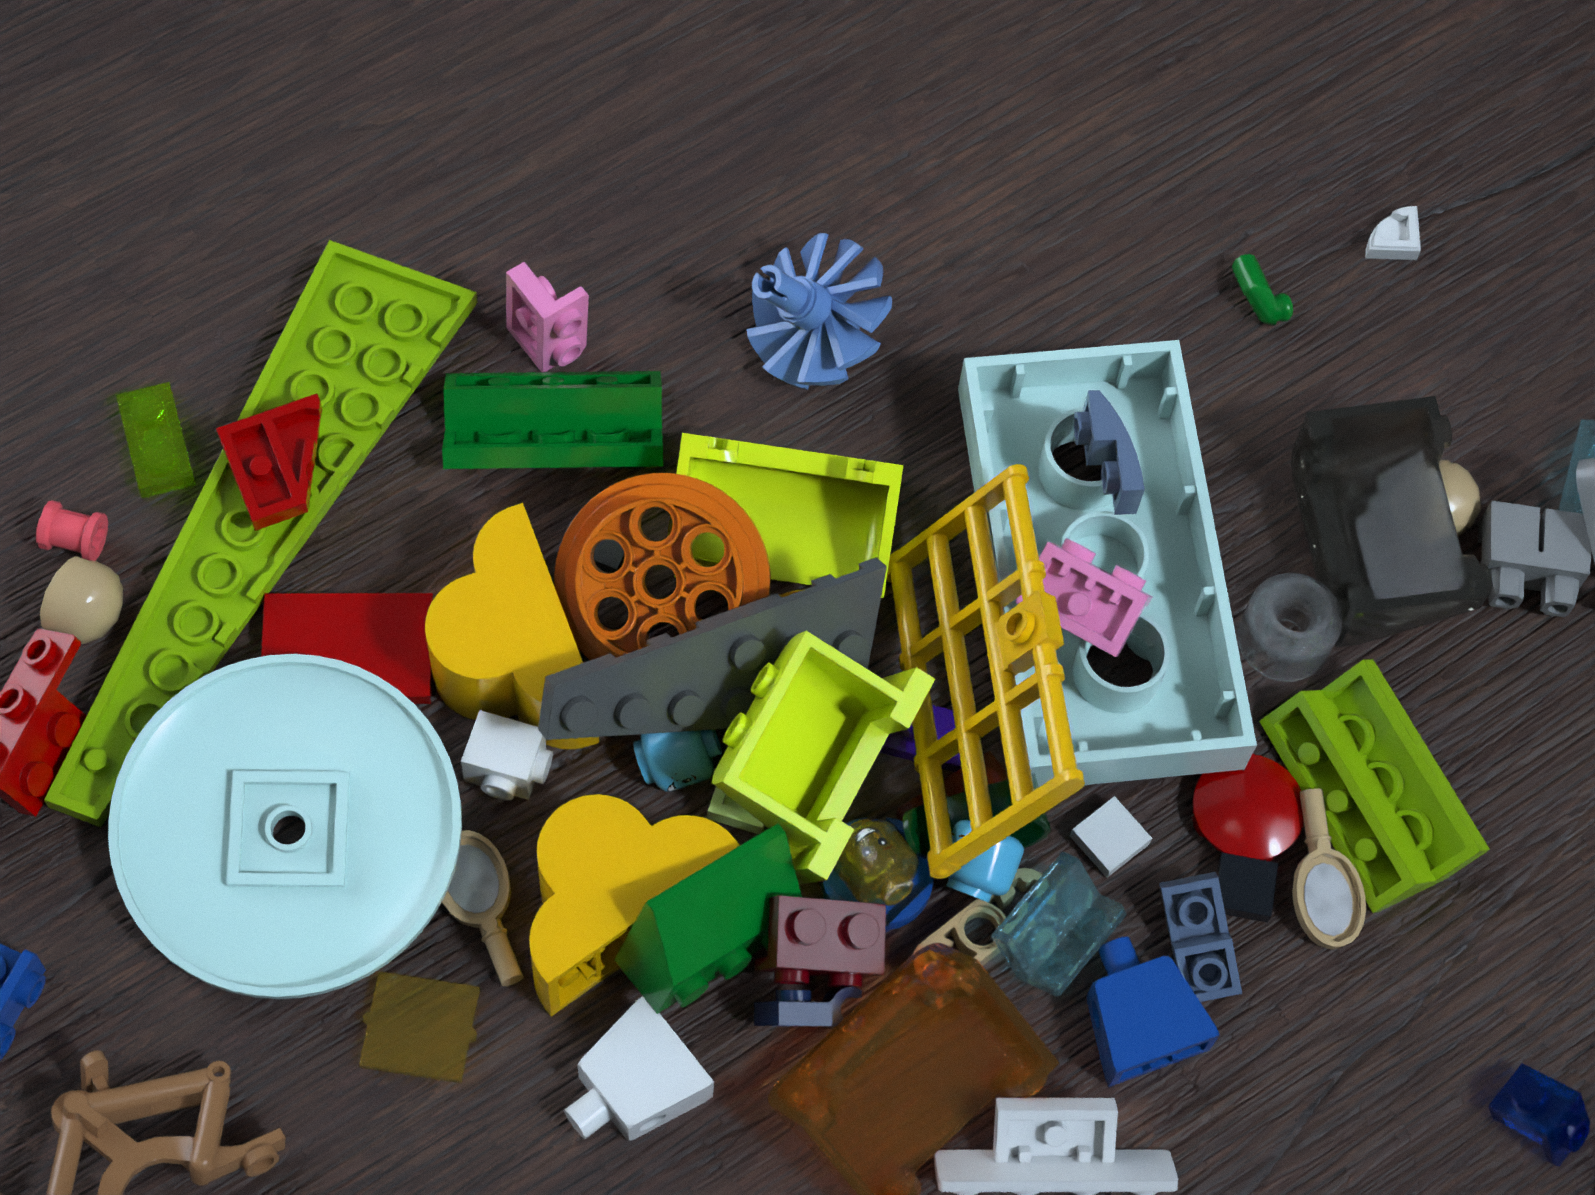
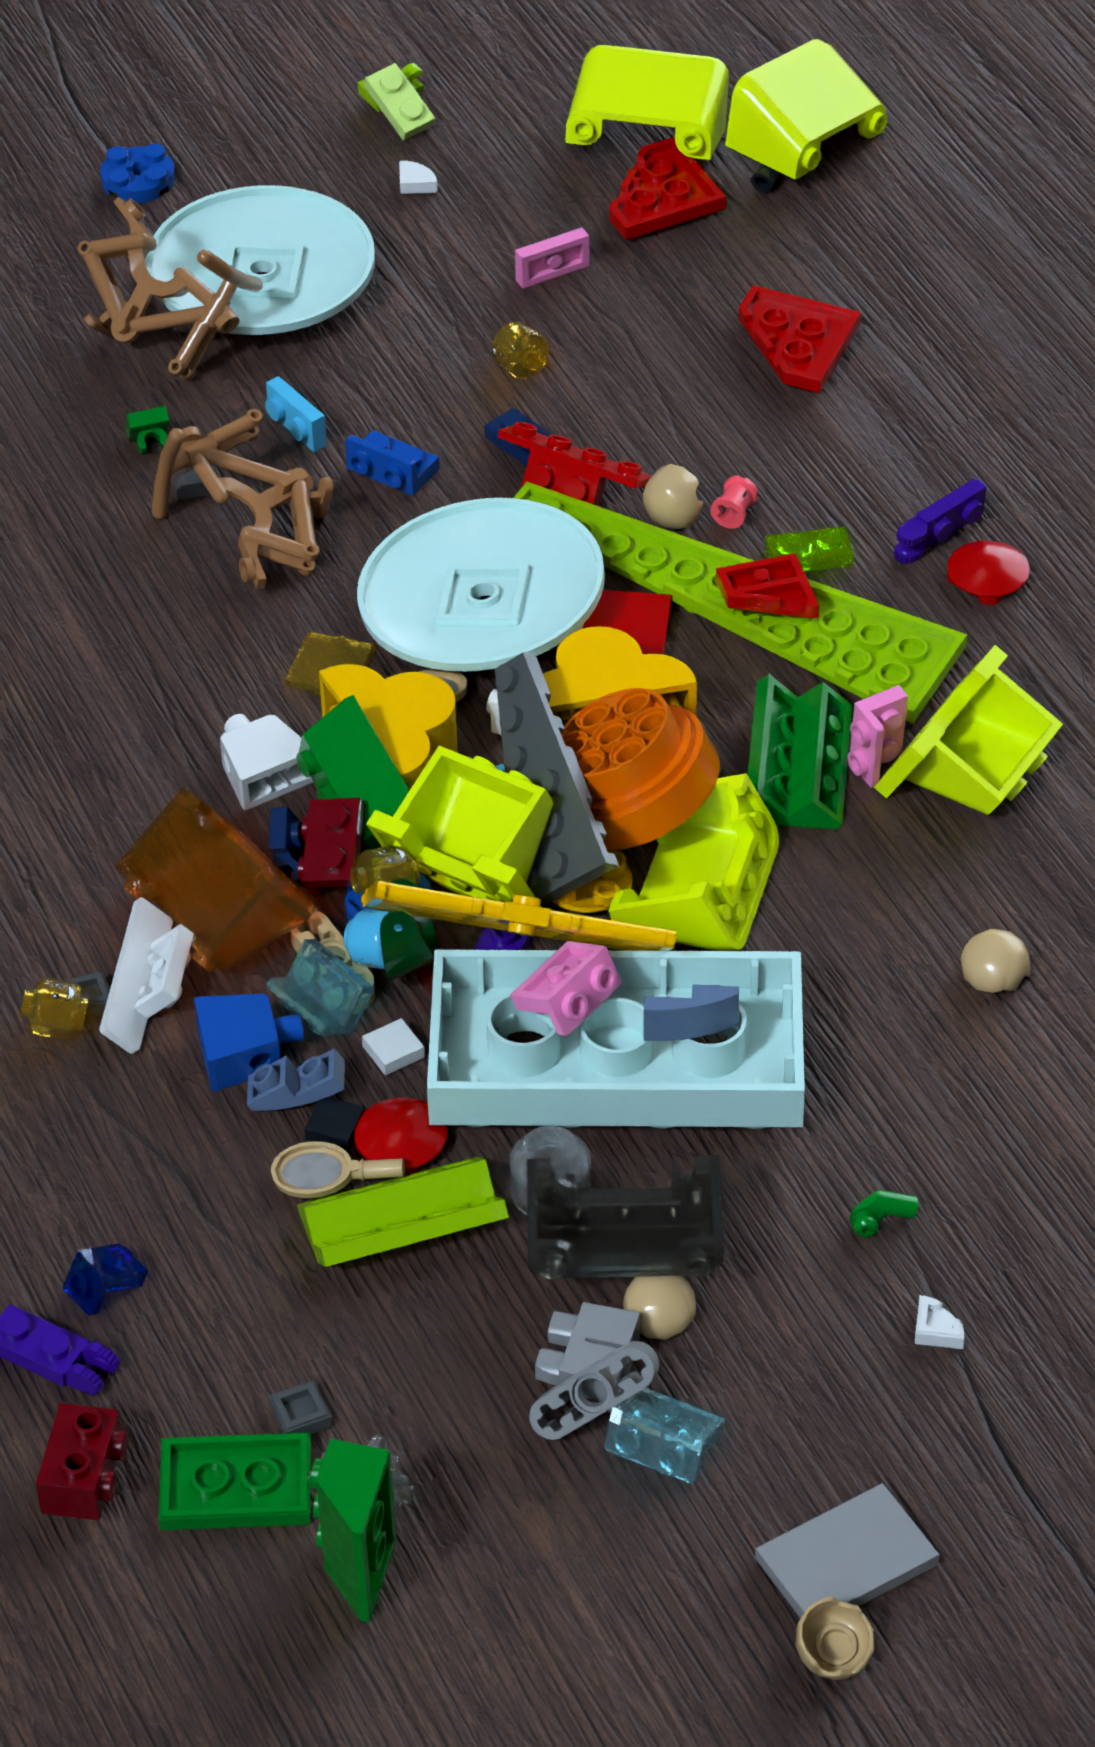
camera: 105 degrees right, 20 degrees down
medium blue piece [747,233,892,390] -> none
none -> neon yellow windscreen [873,645,1063,815]
none -> dark purple hinge [894,478,987,565]
none -> red dish [947,540,1030,605]
none -> tan hair [961,929,1031,993]

